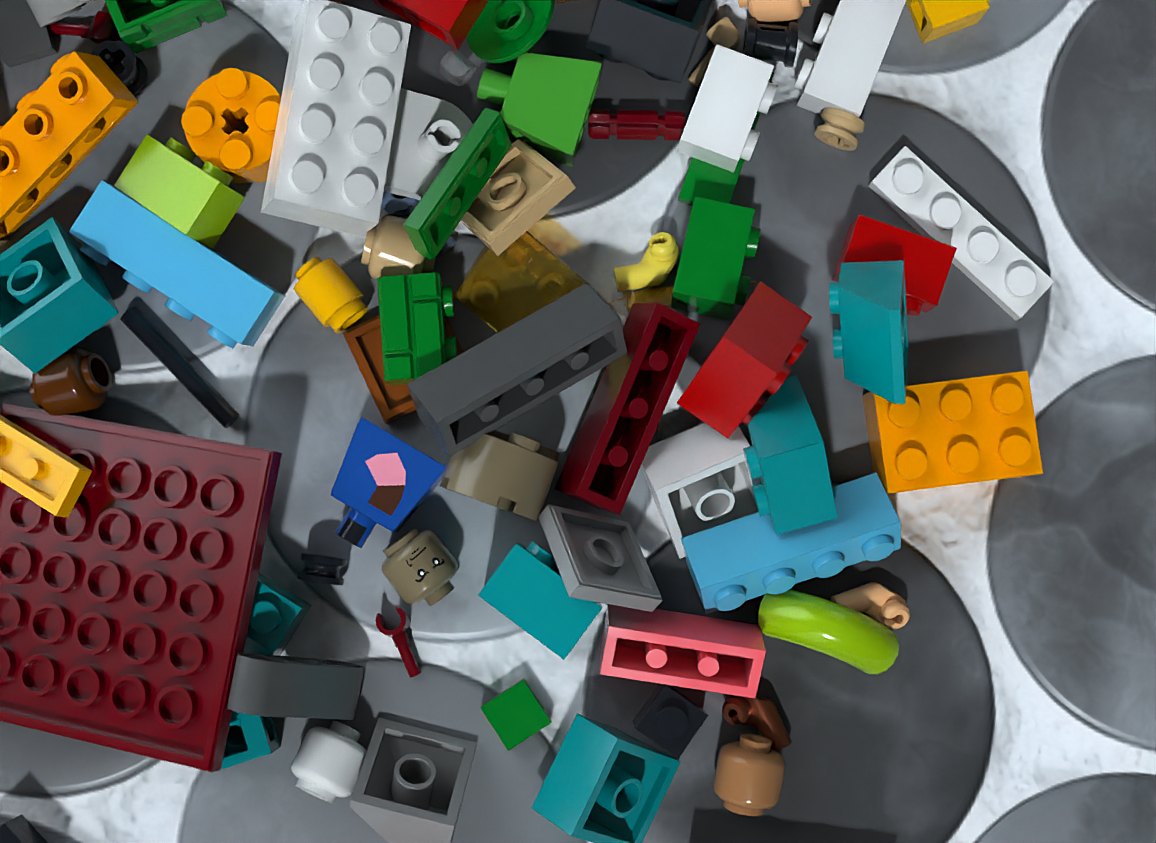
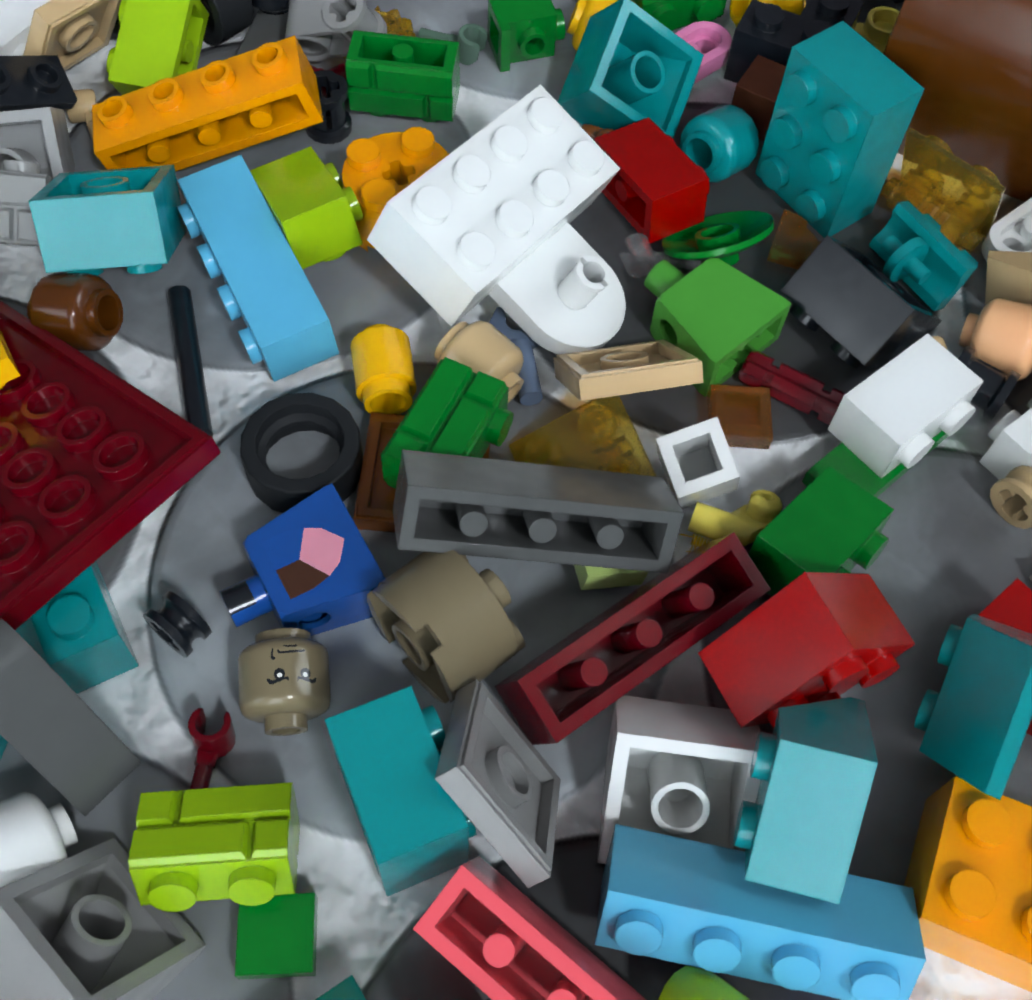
camera: 30 degrees right, 25 degrees down
green tile [403,107,512,260] -> none
none -> lime brick [128,782,300,912]
none -> black tyre [240,392,363,513]
none -> white brick [656,417,740,509]
none -> clear orange tile [707,384,773,449]

